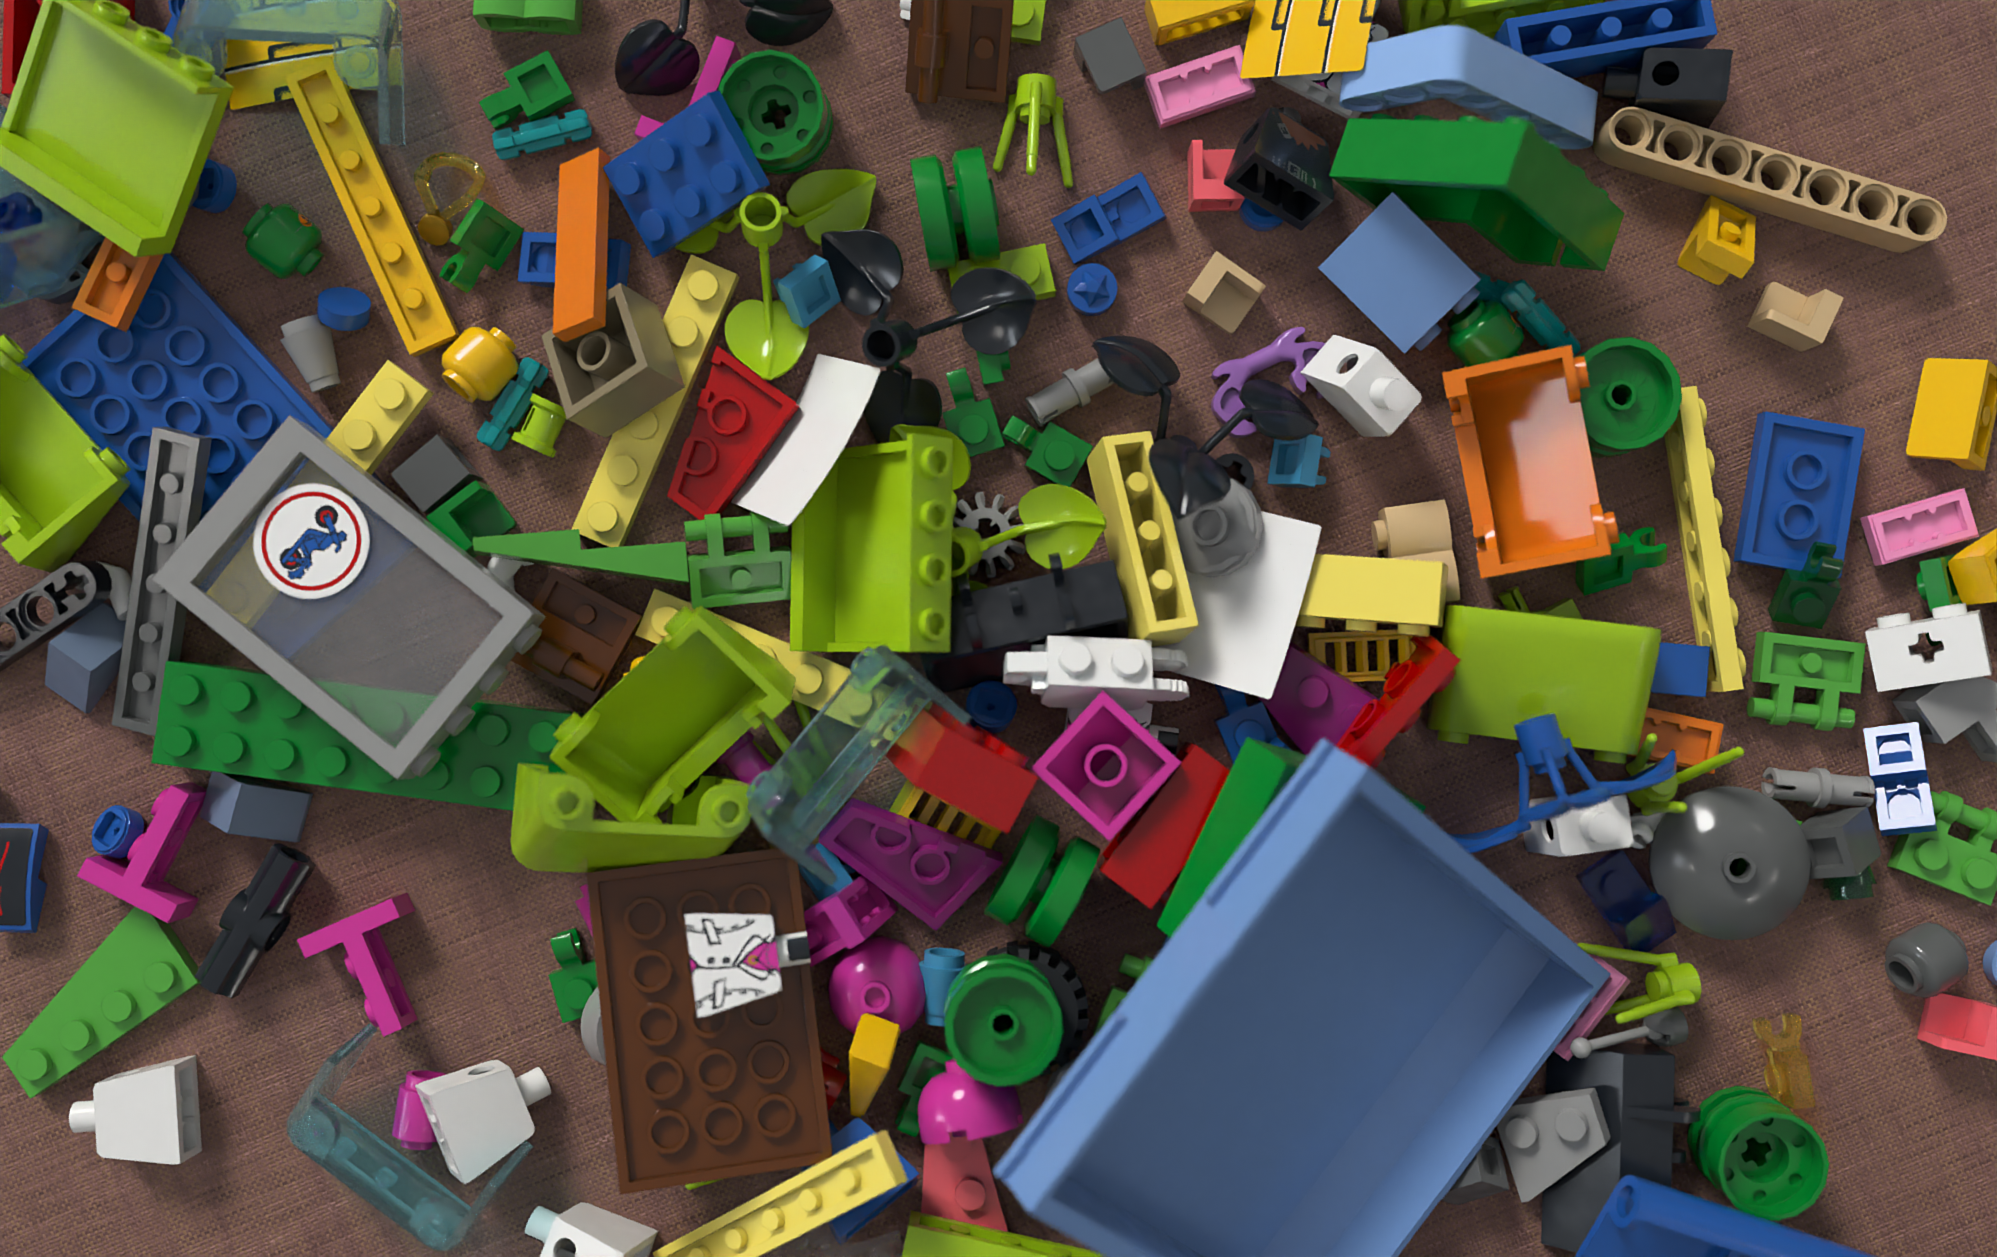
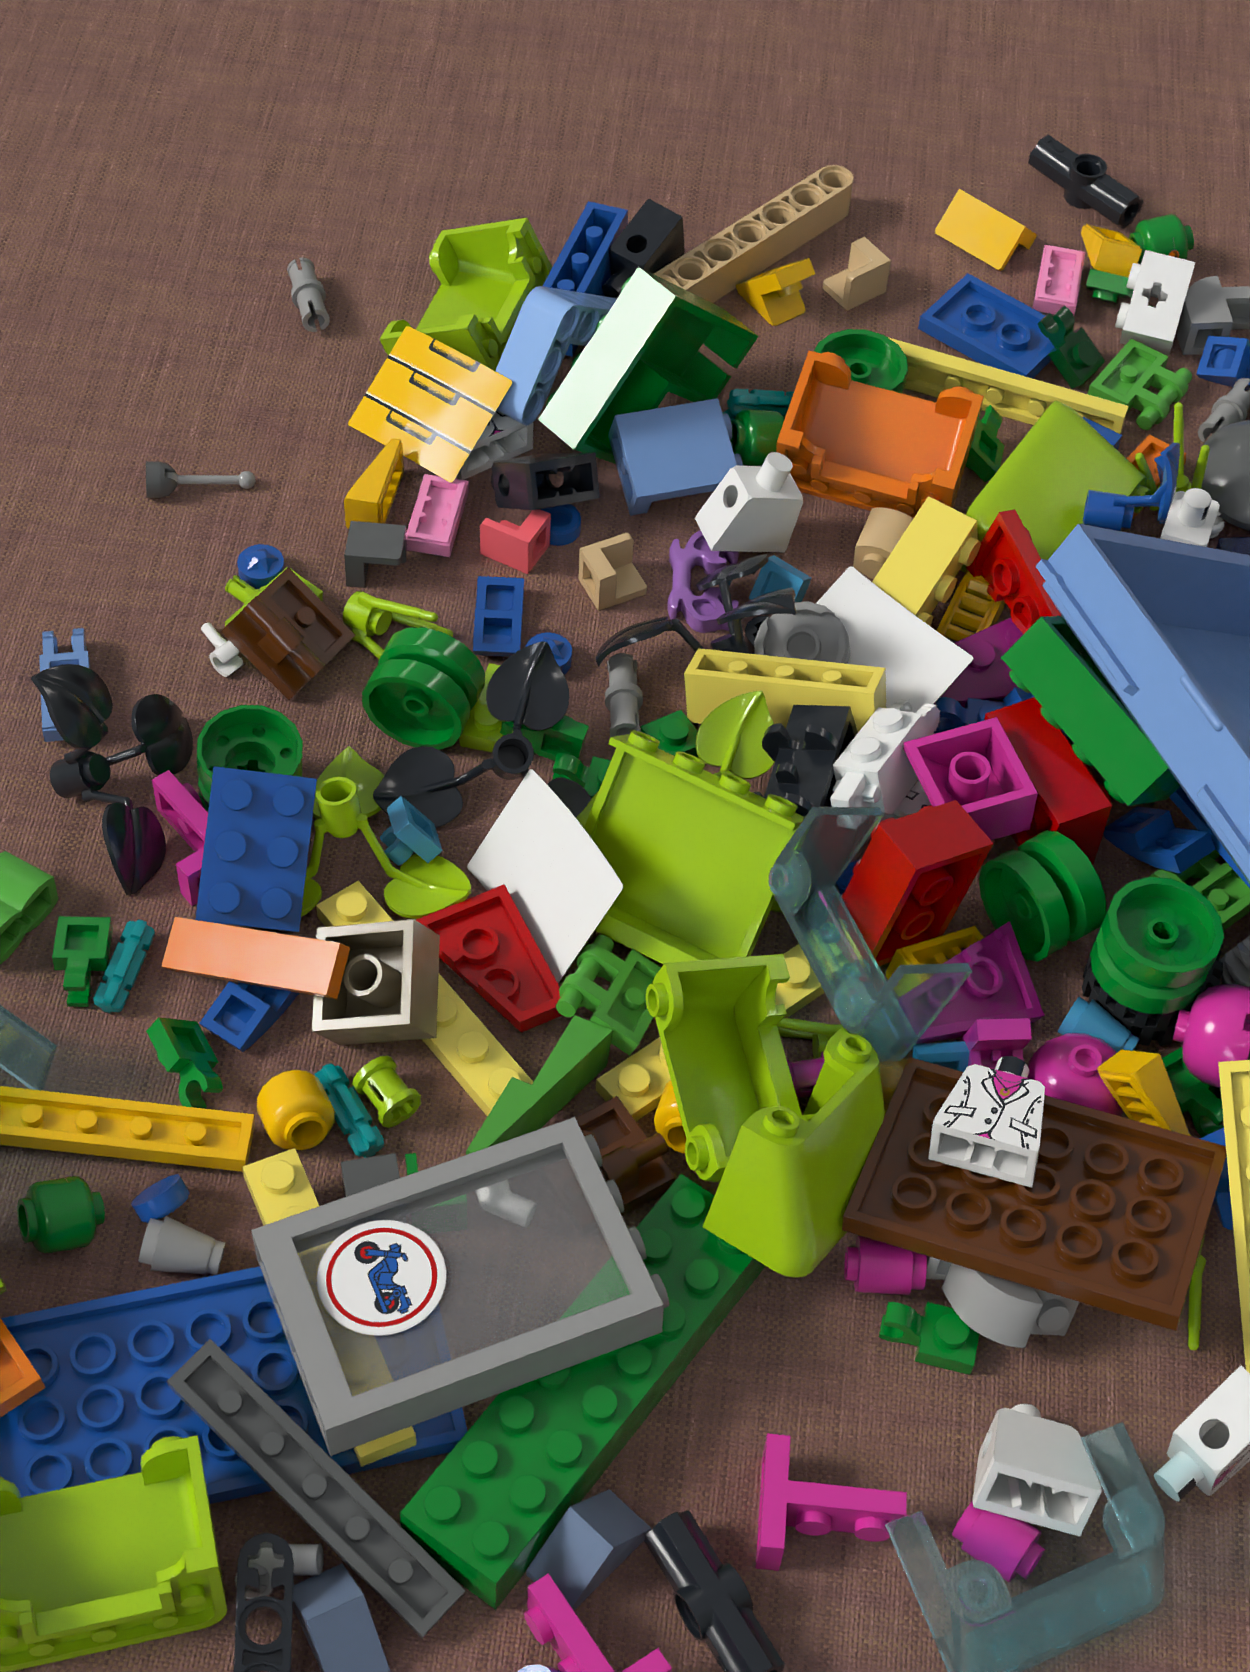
camera: 65 degrees left, 35 degrees down
clear yellow piece [414,152,486,246] -> none

